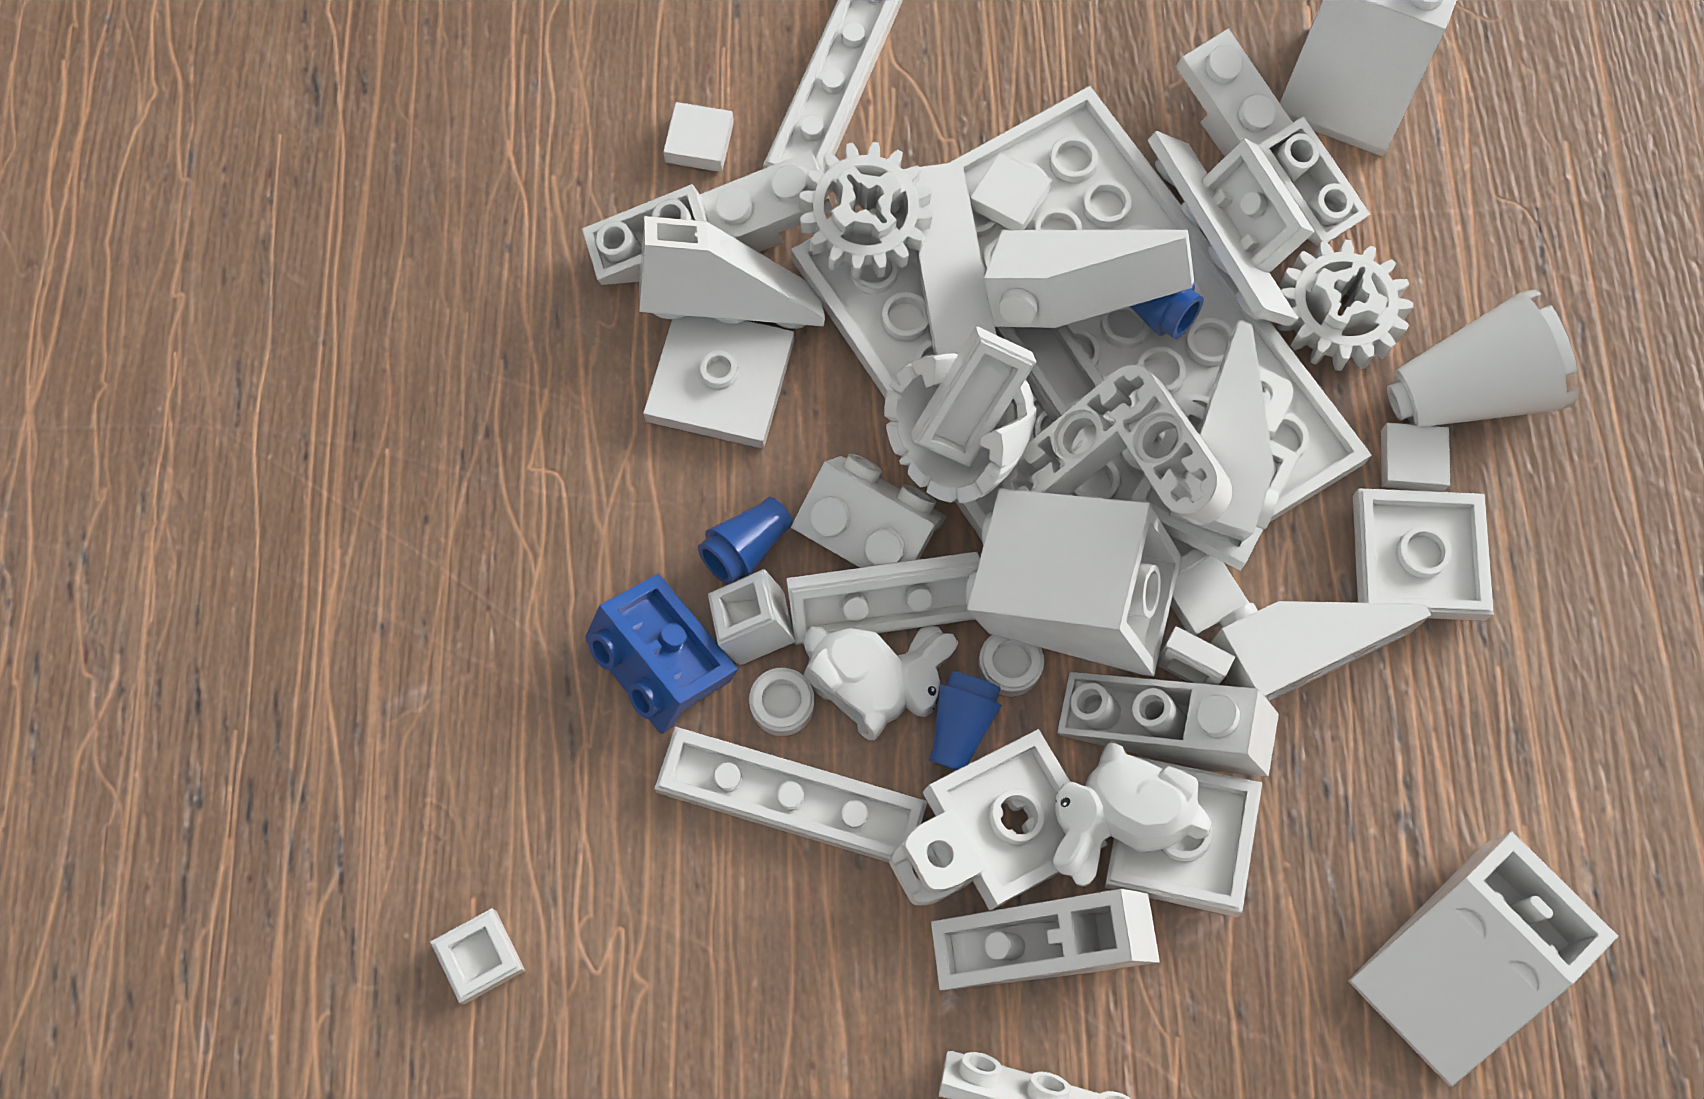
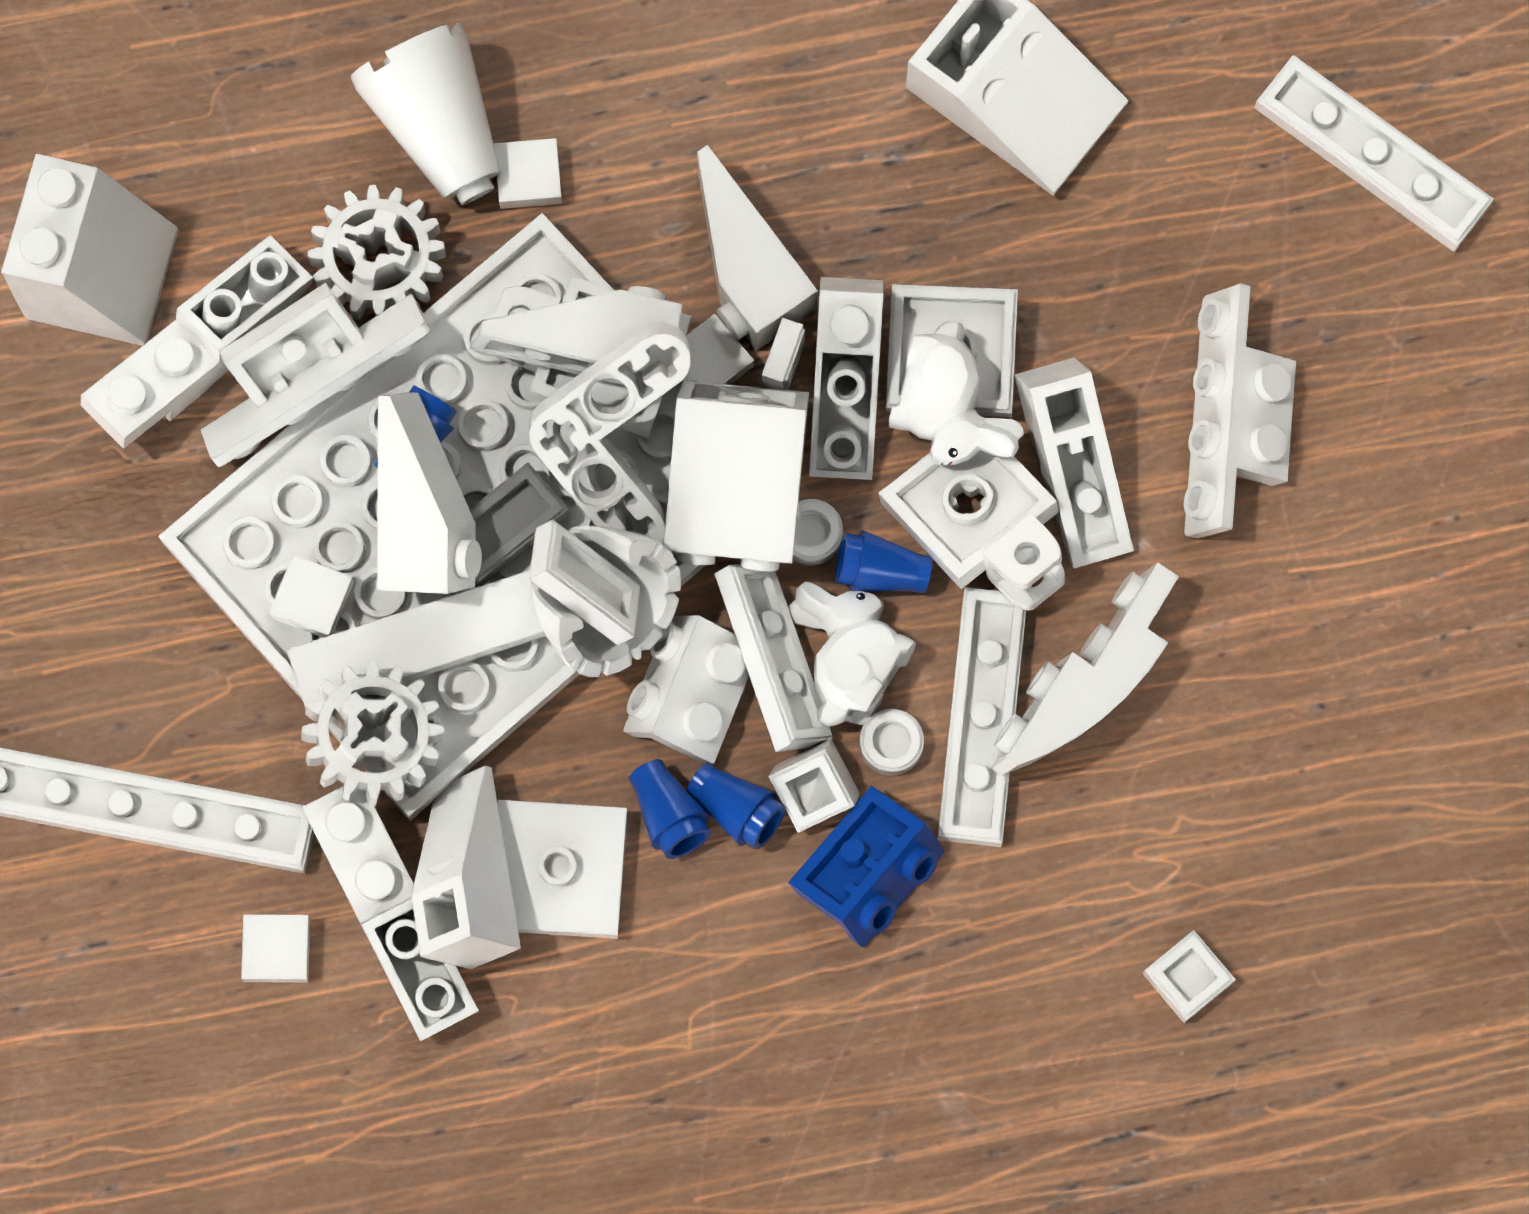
camera: 100 degrees left, 5 degrees up
white plate [1353,488,1494,621] -> none
none -> blue cone [629,759,711,859]
none -> white slope [991,562,1179,776]

